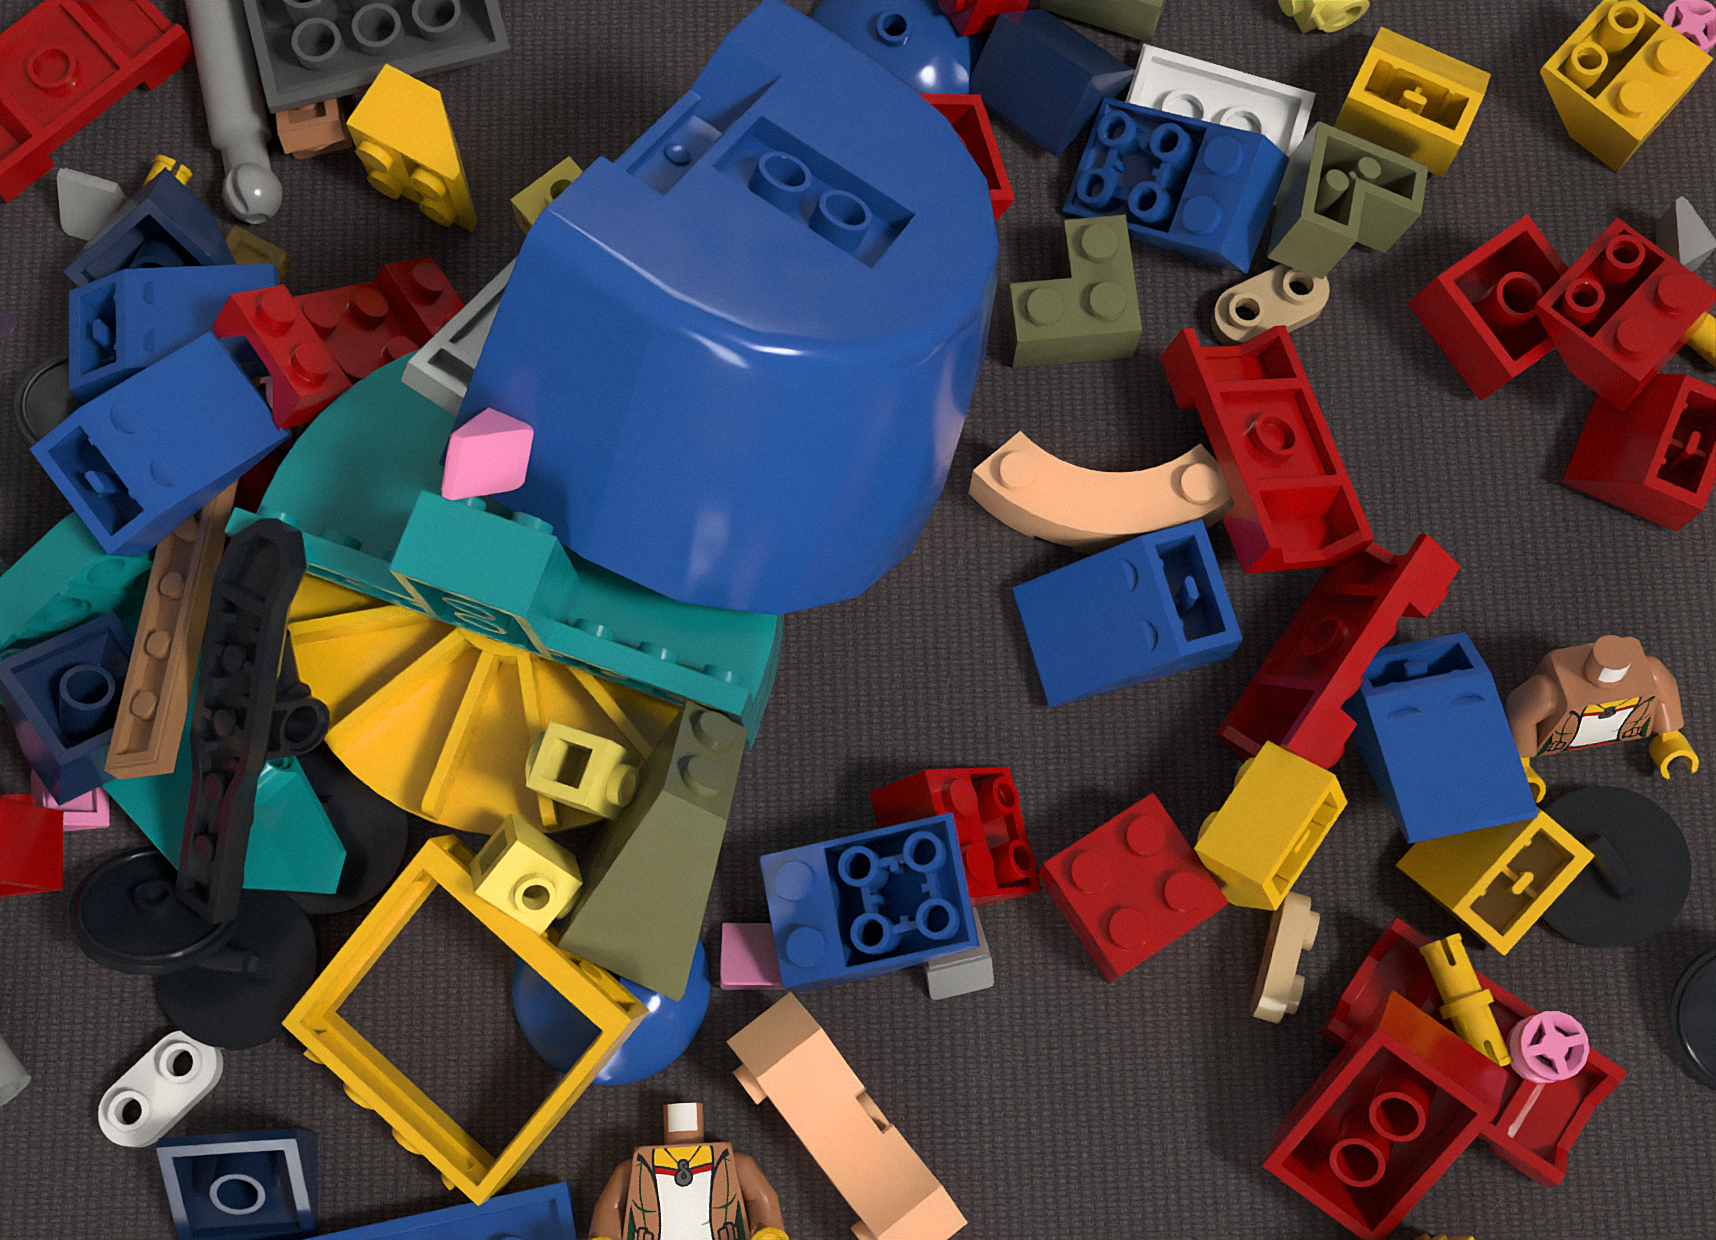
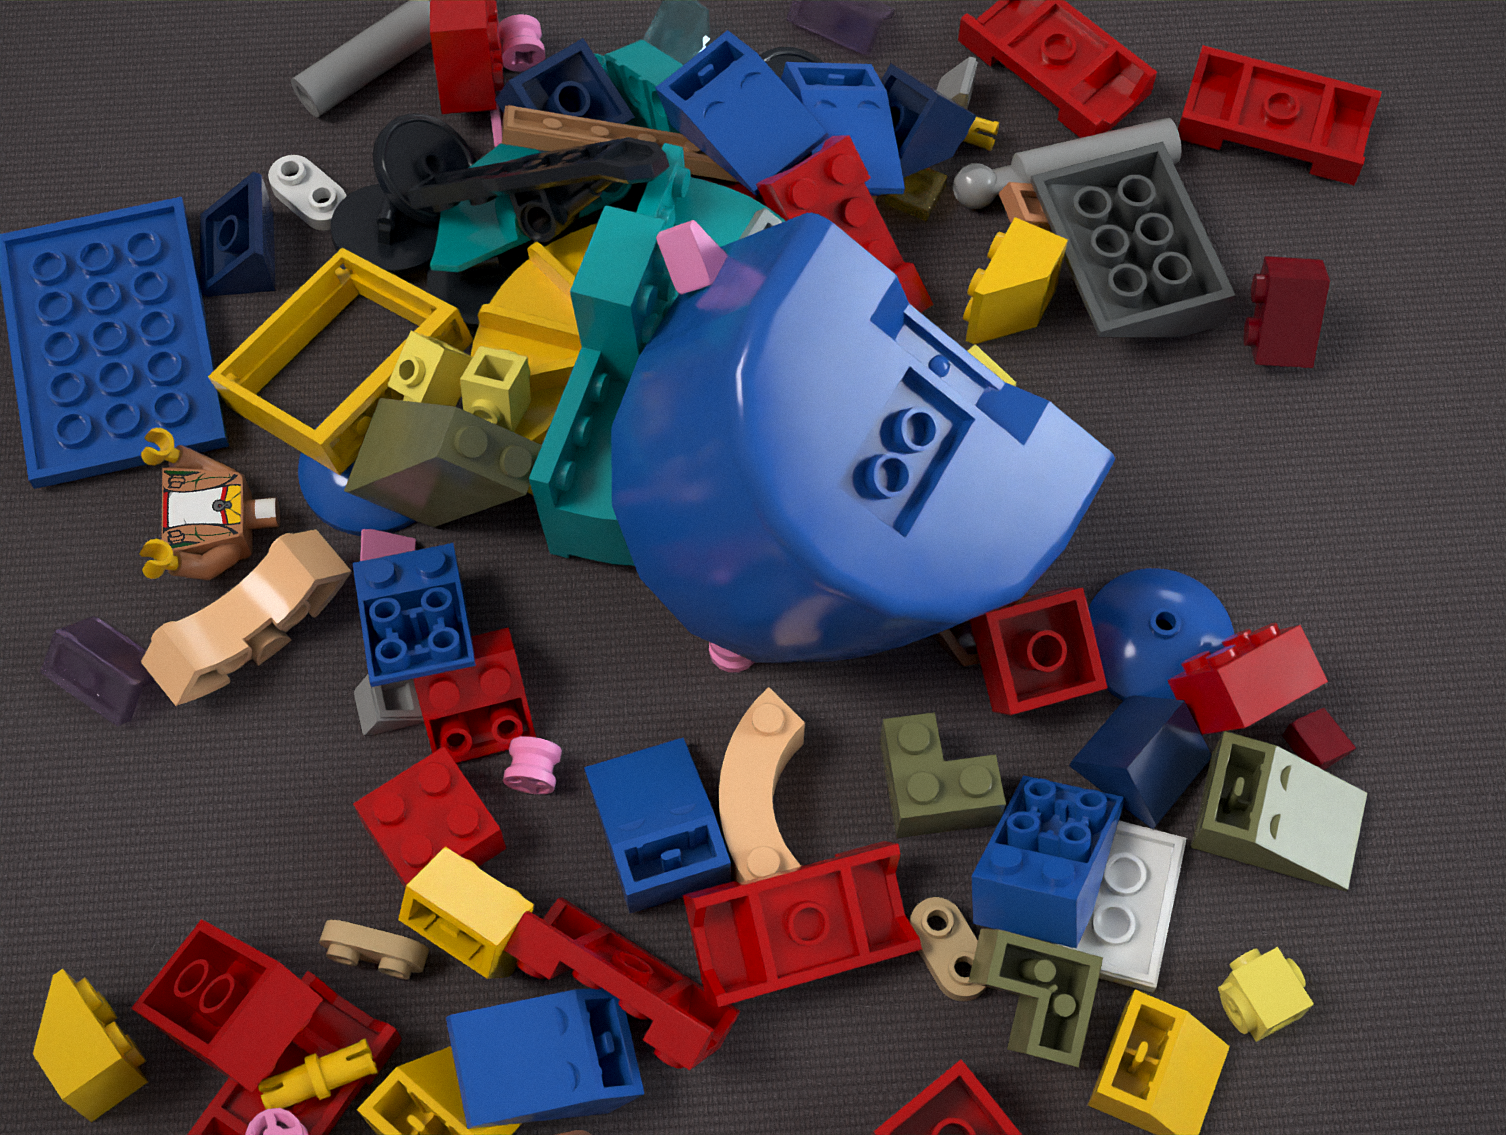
camera: 90 degrees right, 10 degrees down
none -> bright pink wheel [503,737,562,795]

